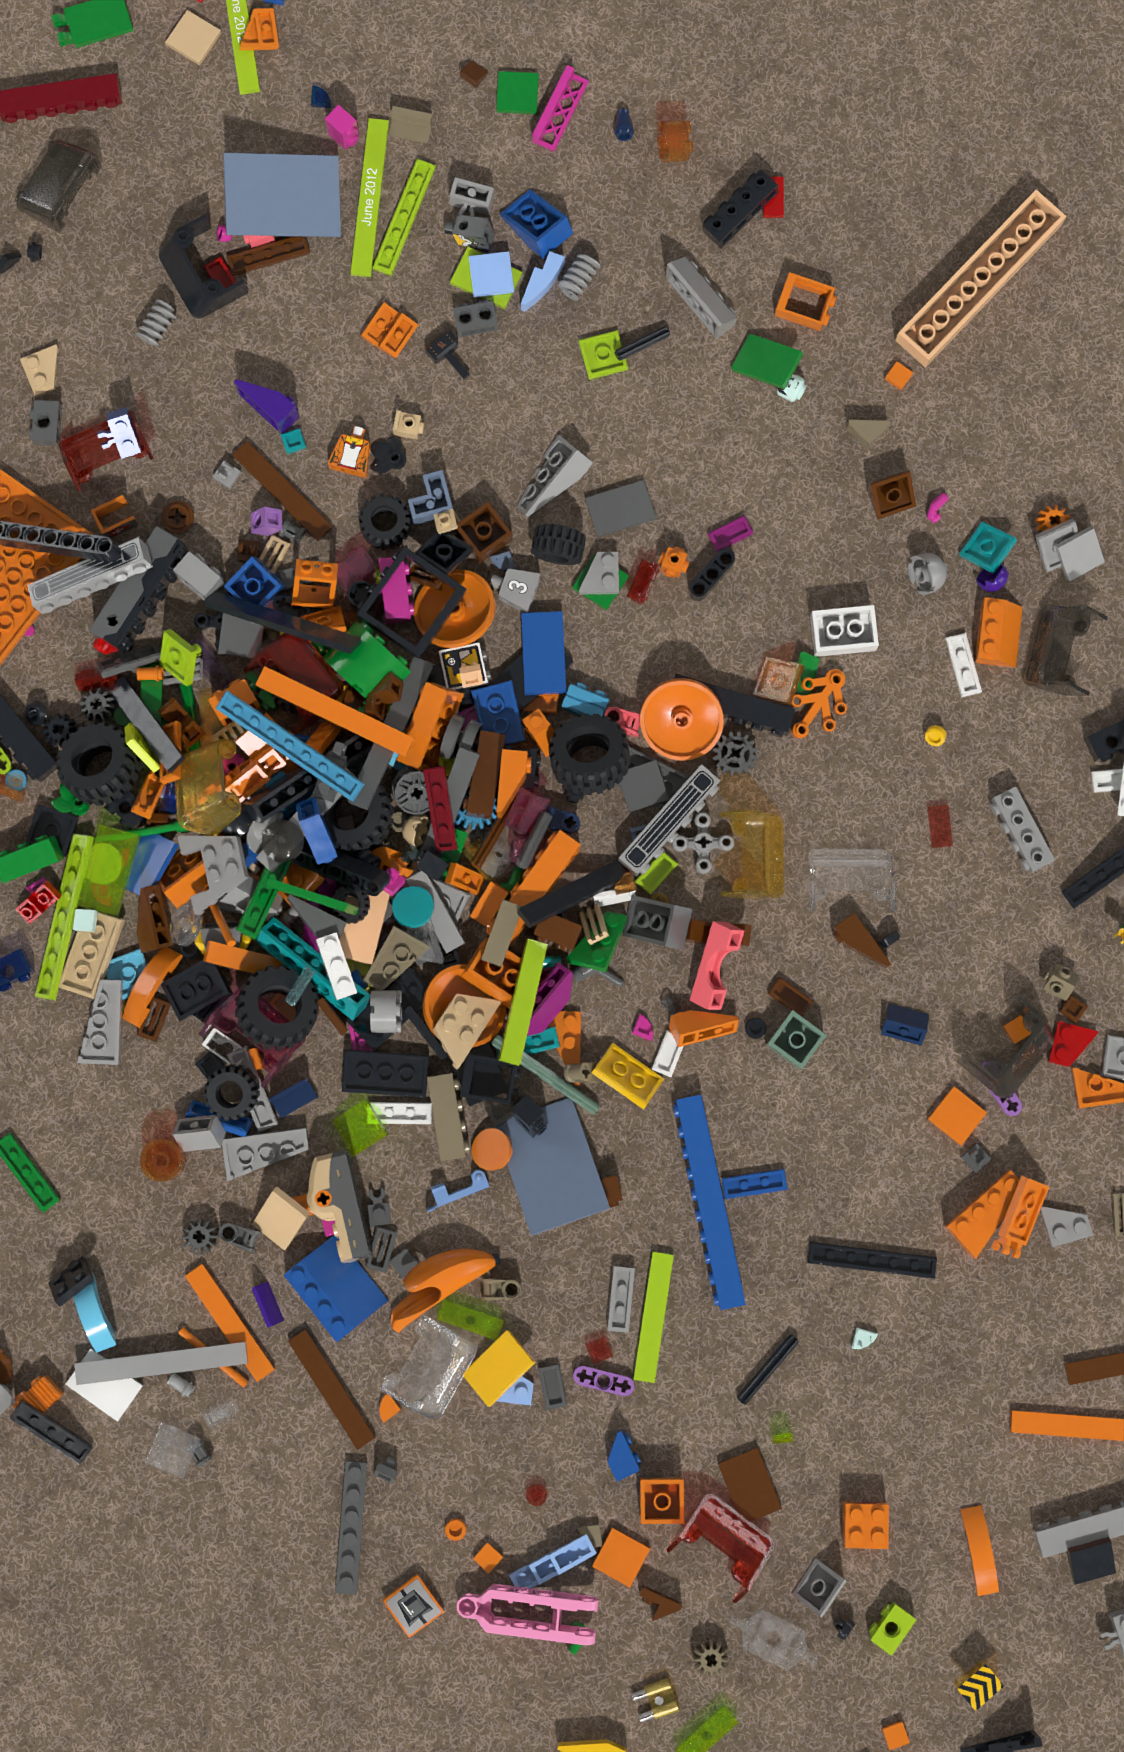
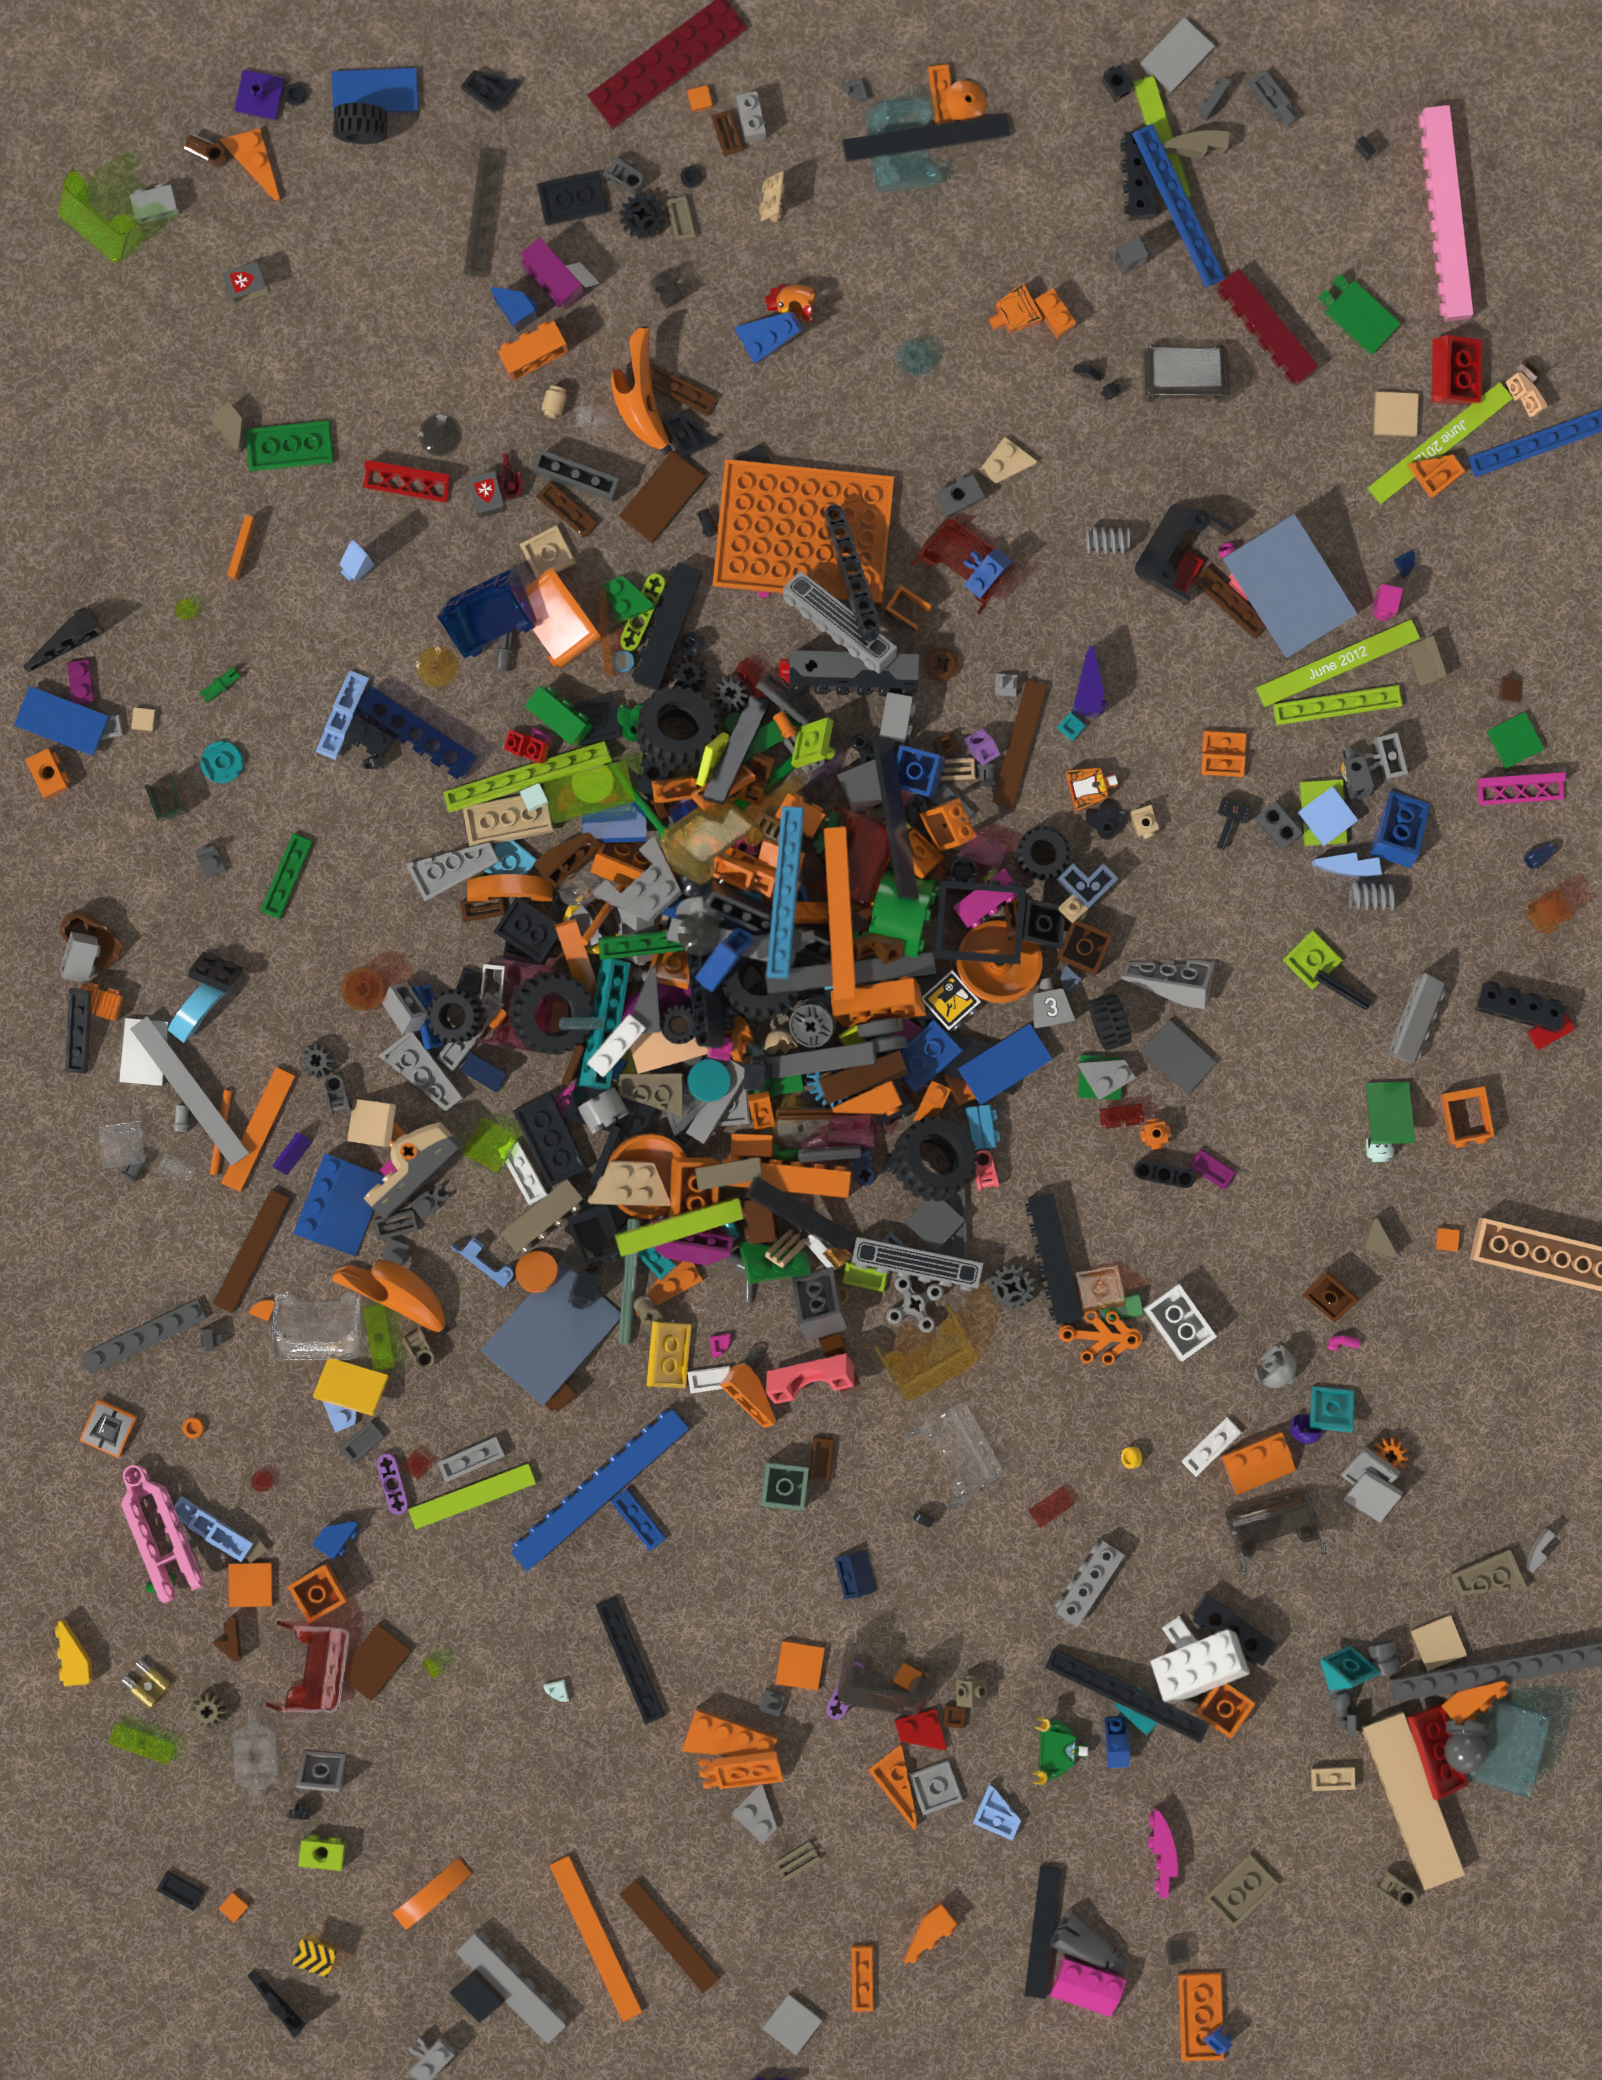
camera: 60 degrees right, 5 degrees up
green tile [267,878,359,915] -> none
dark red tile [423,765,458,852] -> none
light nougat tile [459,661,483,688] -> none
orange tile [473,1542,503,1573] -> none
orange dish [640,678,724,761] -> none
black axle [737,1335,799,1405] -> none
black tile [745,1018,766,1039] -> none
reddish brown slope [832,913,891,968] -> none
orange brick [843,1501,889,1549] -> none

